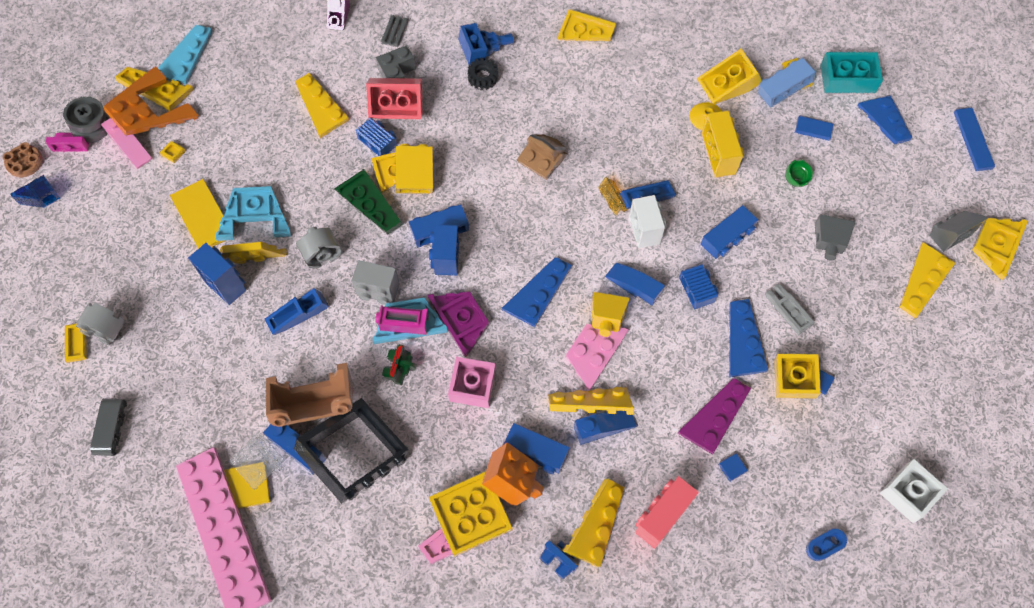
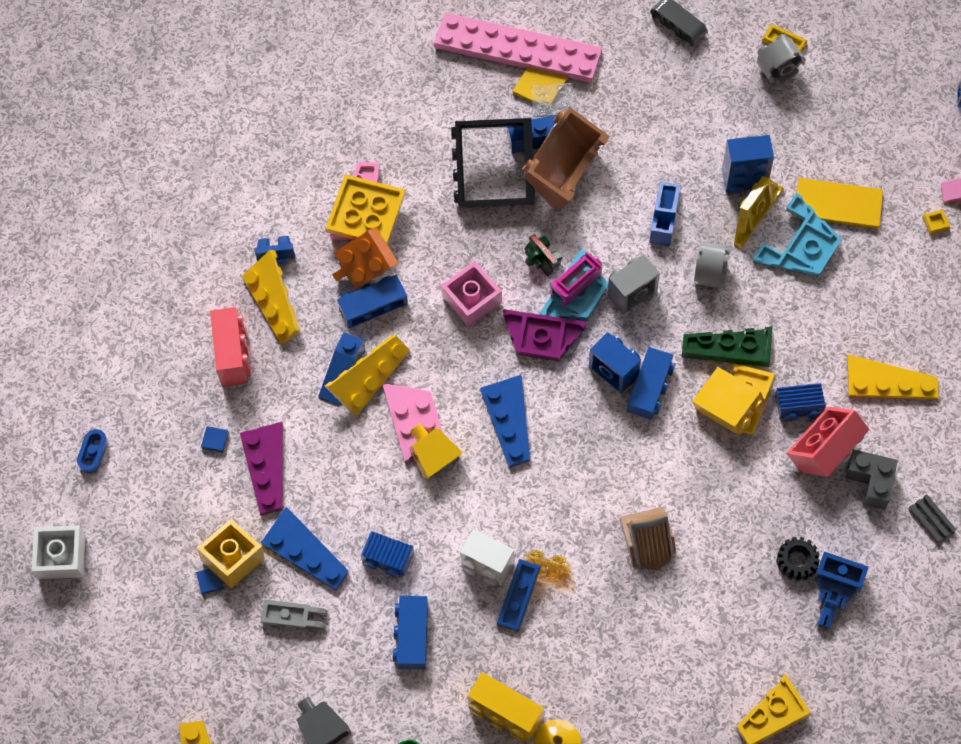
camera: 135 degrees right, 0 degrees up
blue slope [605,263,665,306] -> none

